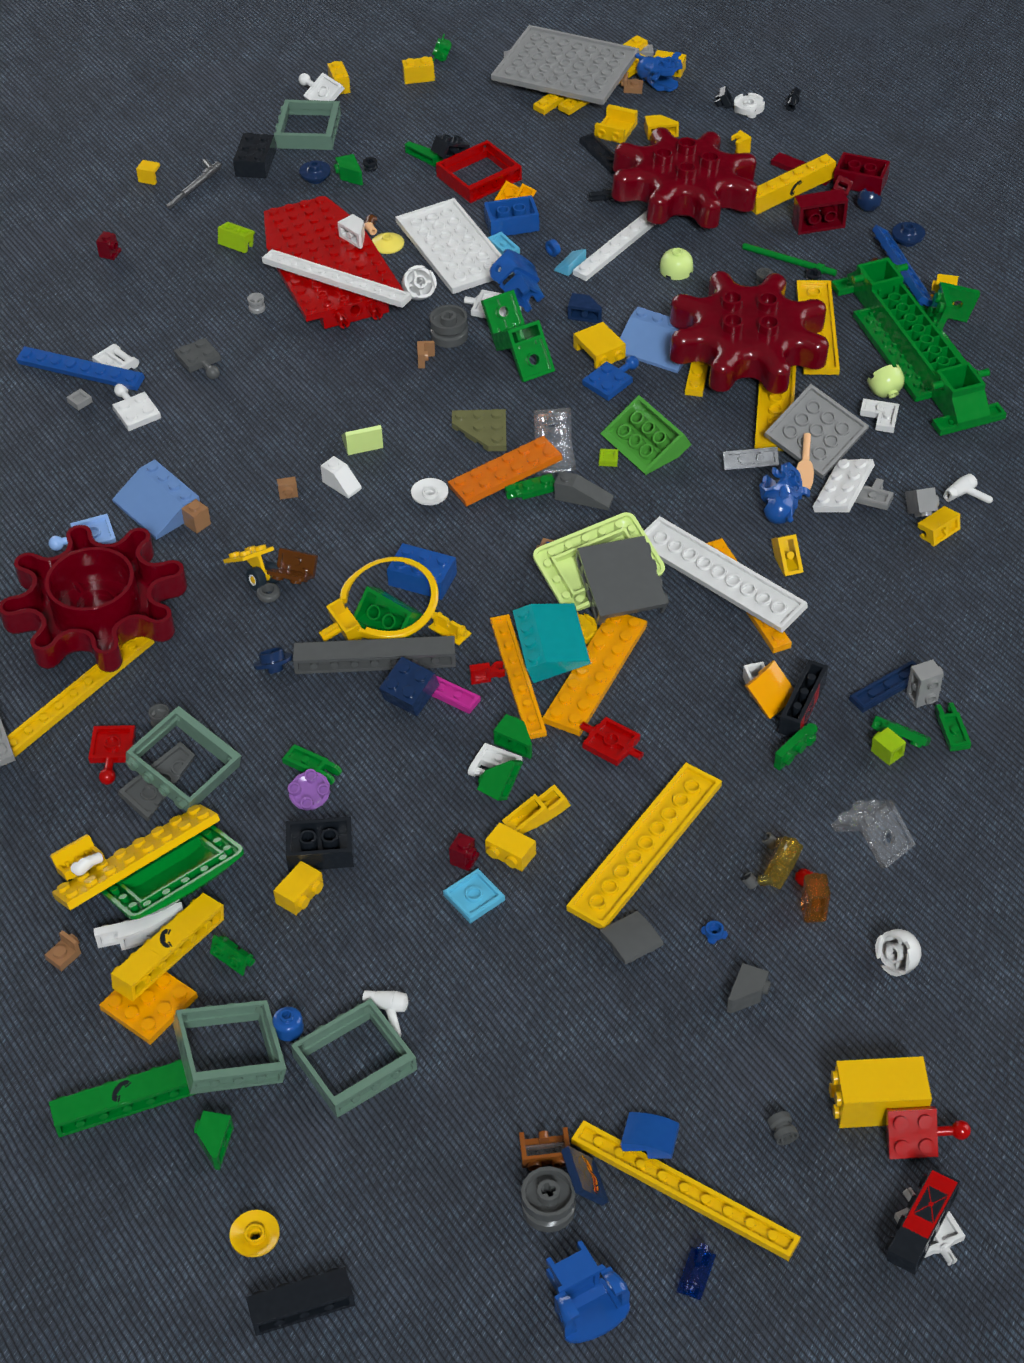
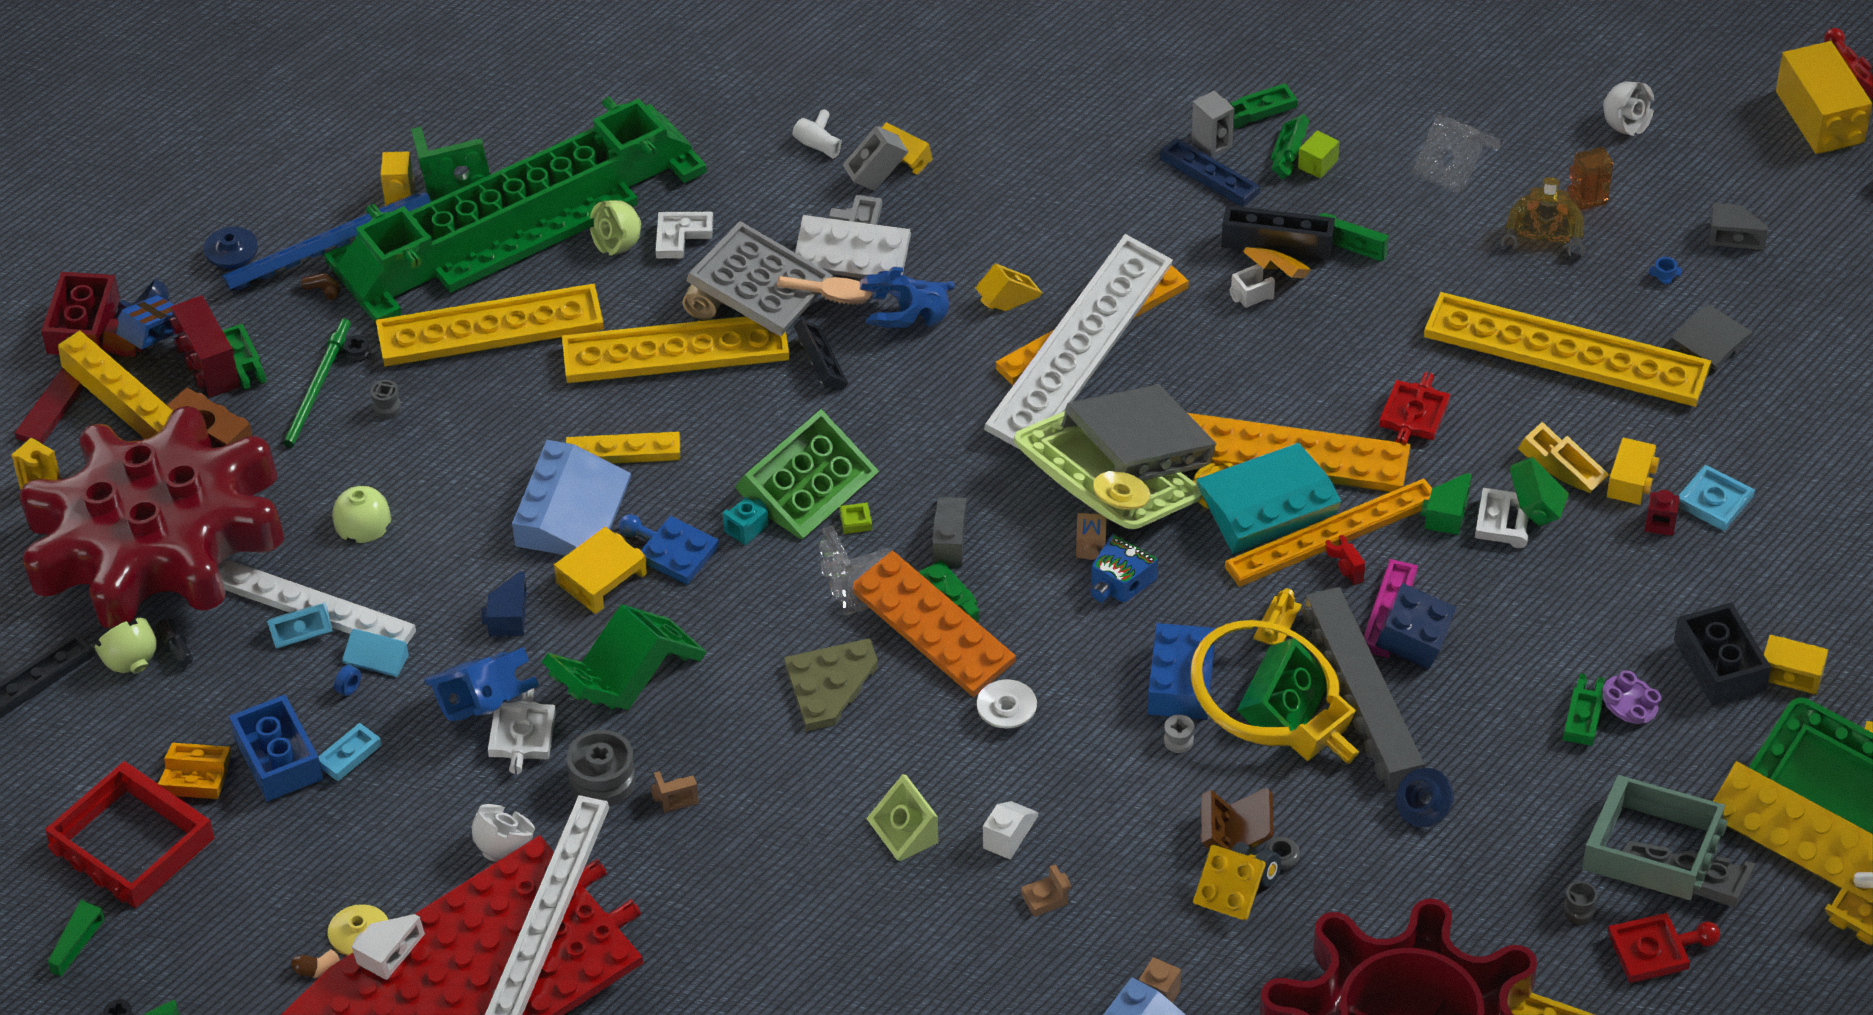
camera: 105 degrees left, 0 degrees up
white plate [396,198,513,294] -> none
black brick [431,134,470,158] -> none
dark red brick [669,271,829,394] -> none
none -> yellowish green cylinder [94,618,156,674]
none -> blue brick [116,295,175,350]
none -> dark orange arch [167,387,252,448]
none -> green hinge [222,324,267,390]
none -> medium azure slope [267,602,333,649]
none -> teal brick [723,497,769,545]
none -> blue torso [1091,534,1158,602]
none -> light yellow dish [1093,471,1150,510]
none -> light grey wheel [1164,715,1195,753]

